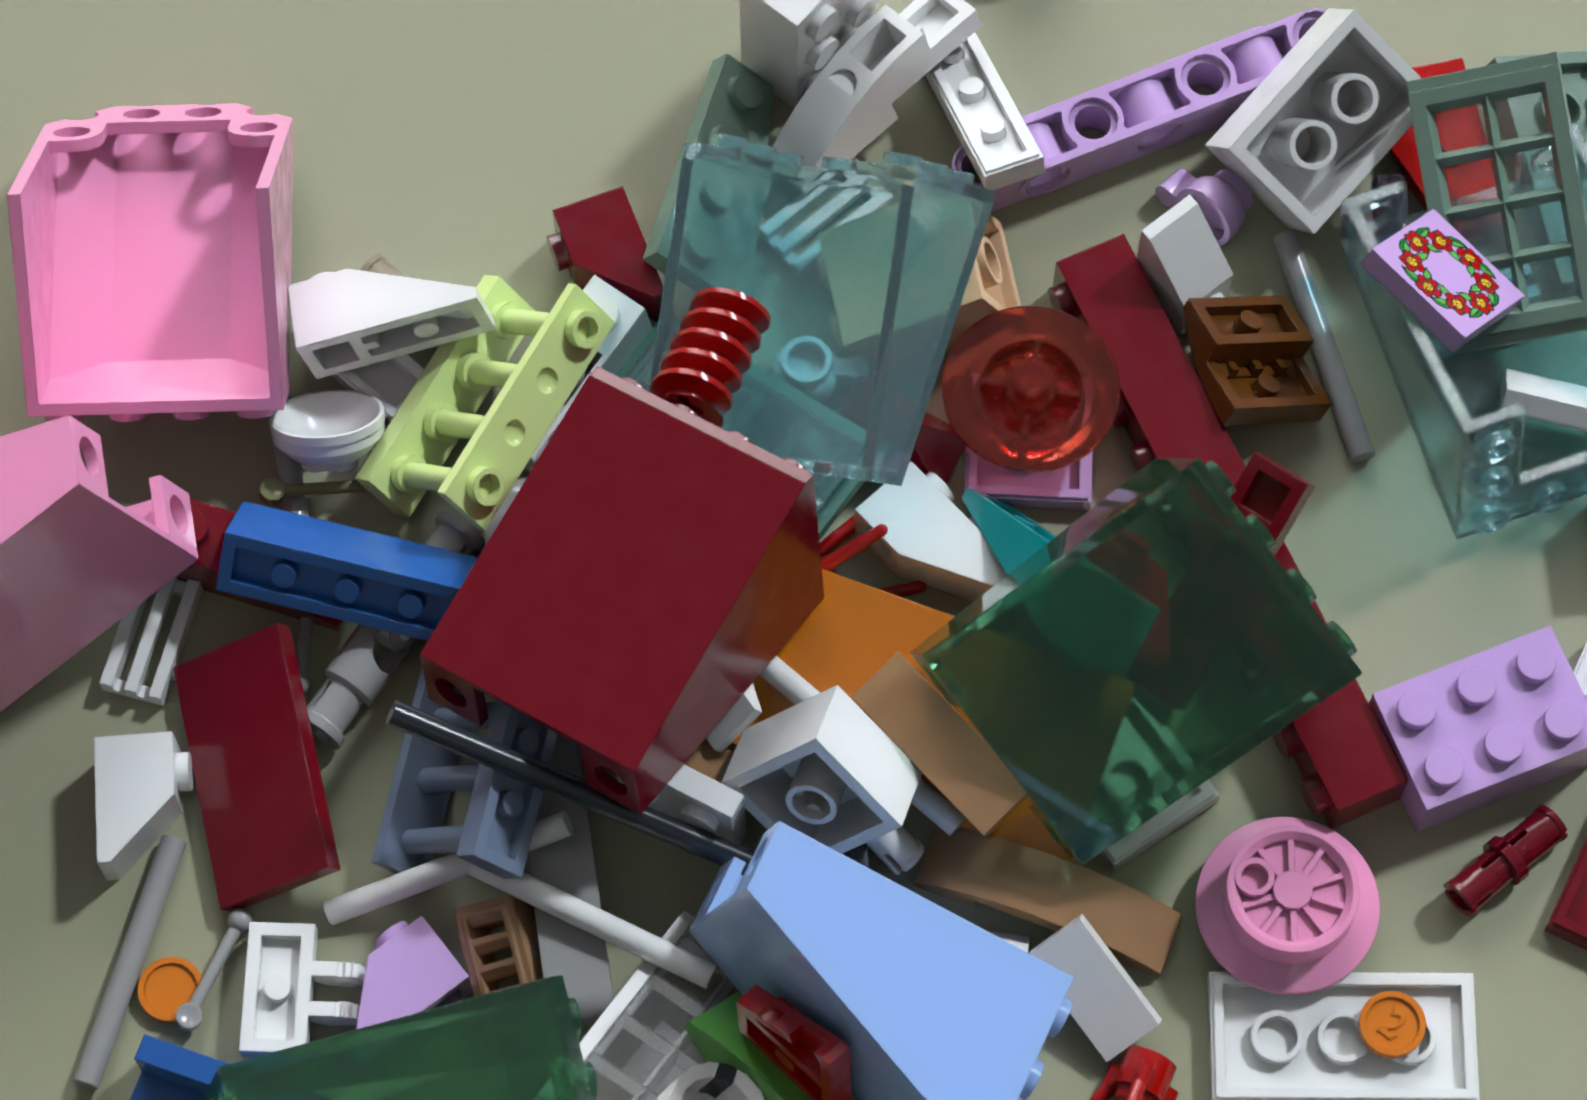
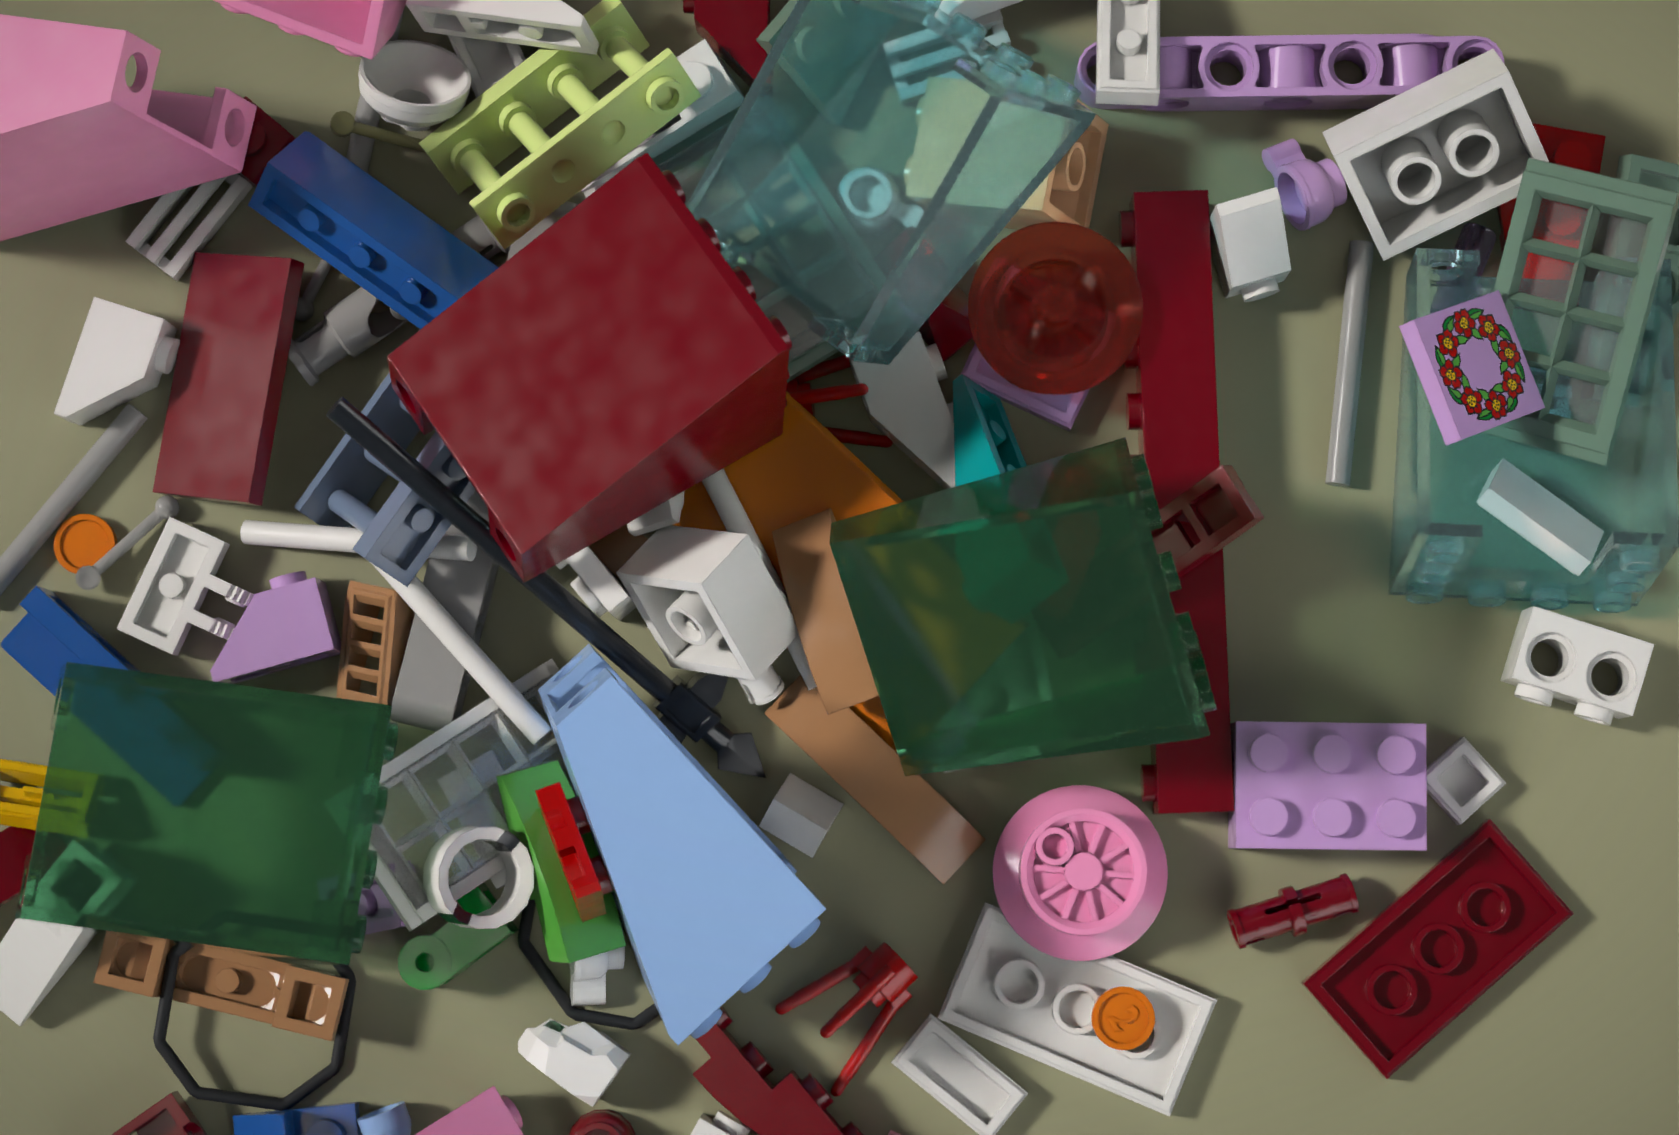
camera: 30 degrees right, 15 degrees up
red piece [650,287,771,427] -> none
white tile [1029,914,1162,1062] -> none
reddish brown slope [1183,295,1332,426] -> none

